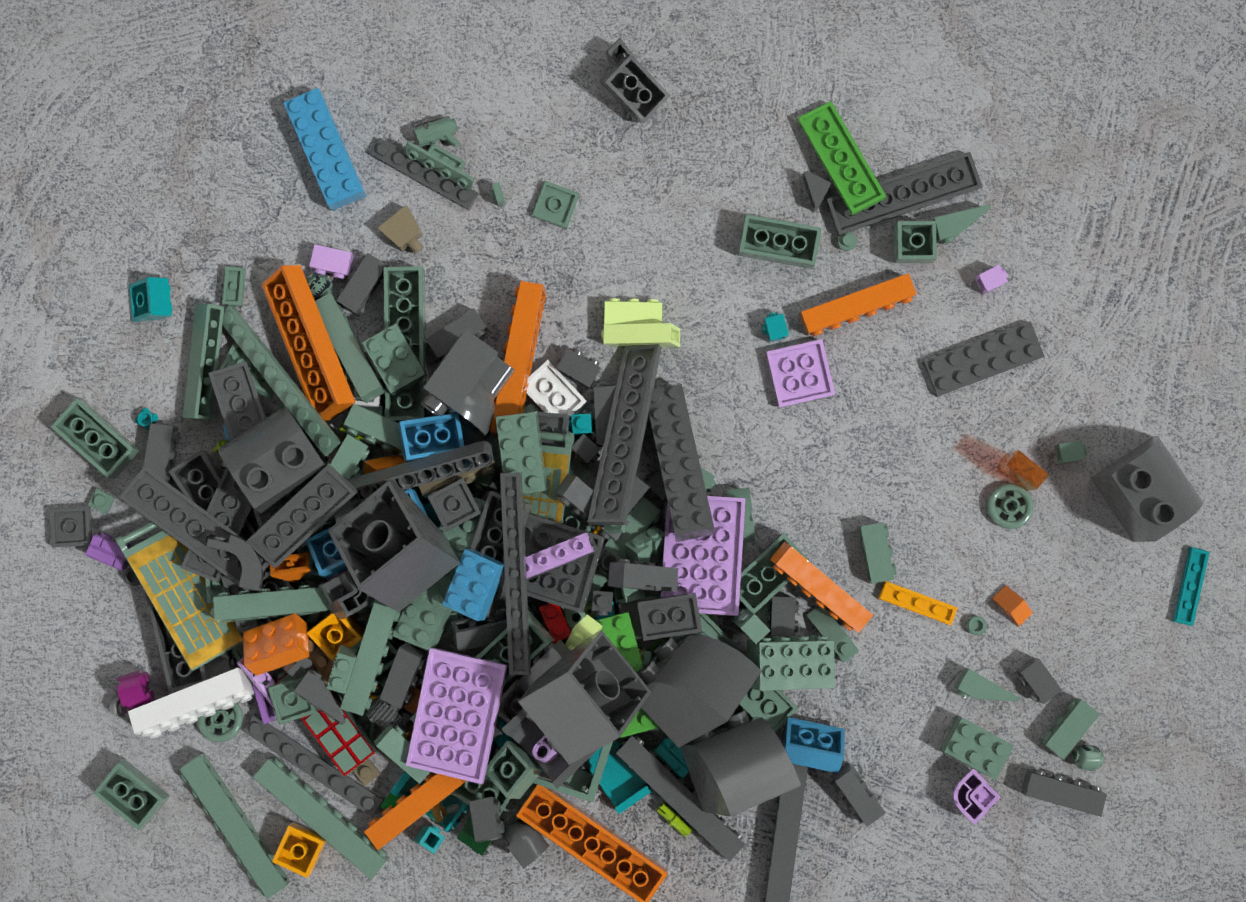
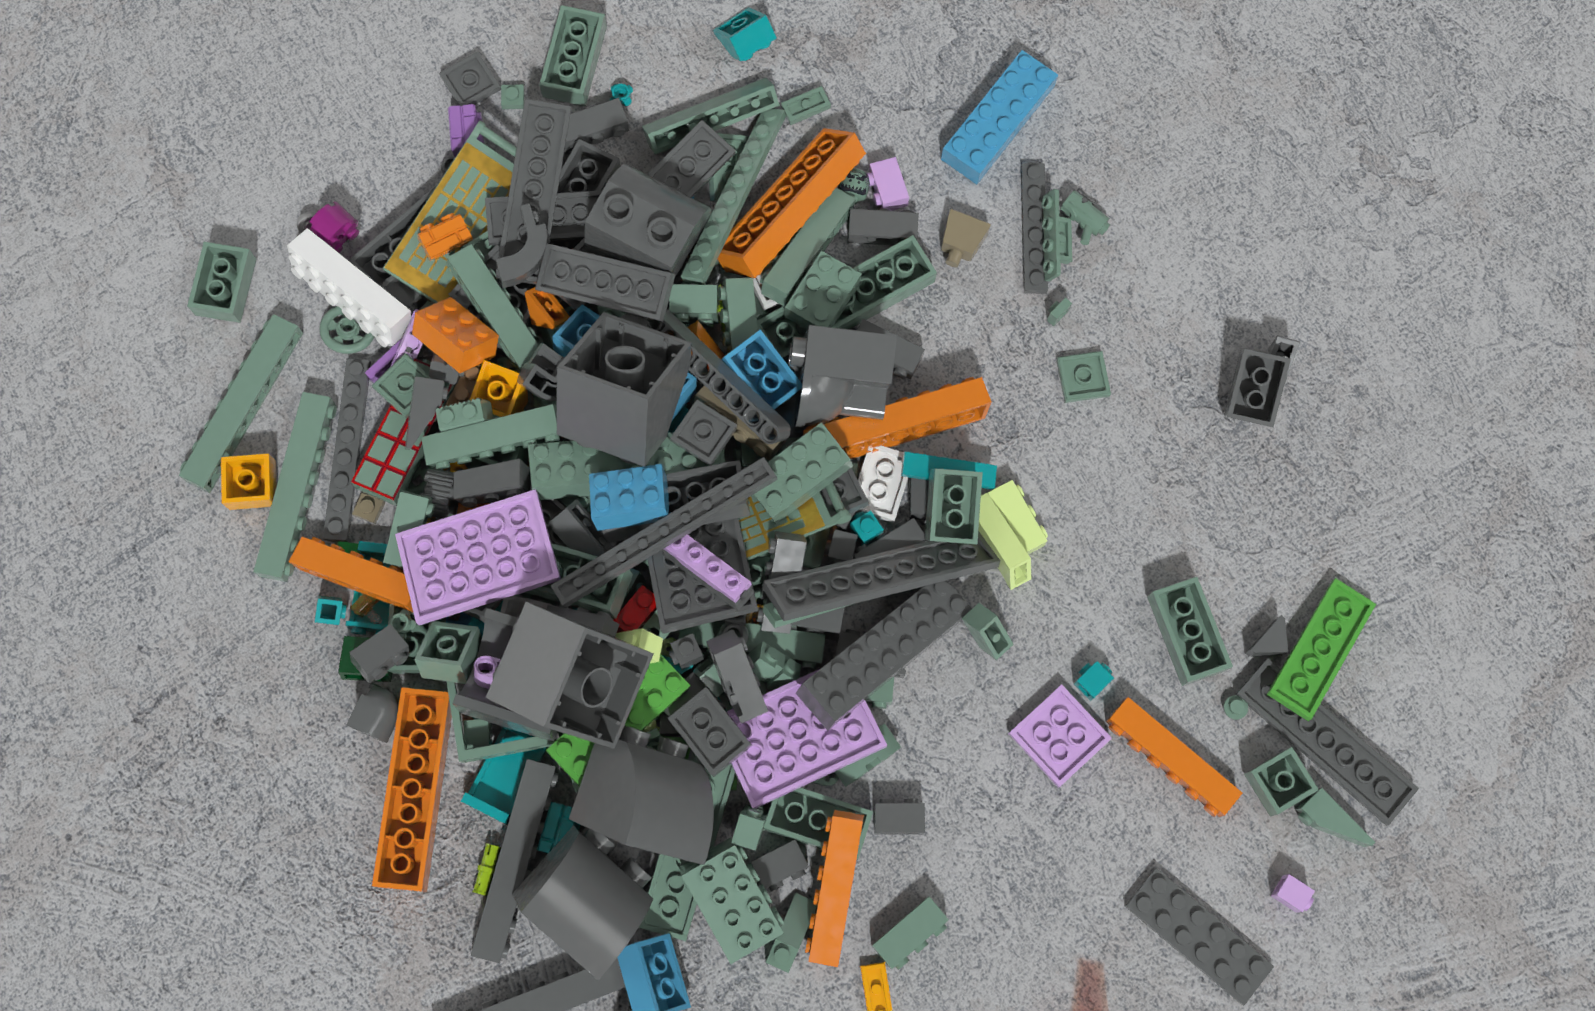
camera: 60 degrees right, 10 degrees down
none -> sand green plate [389,609,417,638]
none -> orange brick [417,213,473,262]
none -> dark grey brick [874,798,925,835]
none -> teal tile [901,452,997,490]
none -> sand green brick [925,469,983,544]
none -> sand green brick [962,603,1014,660]

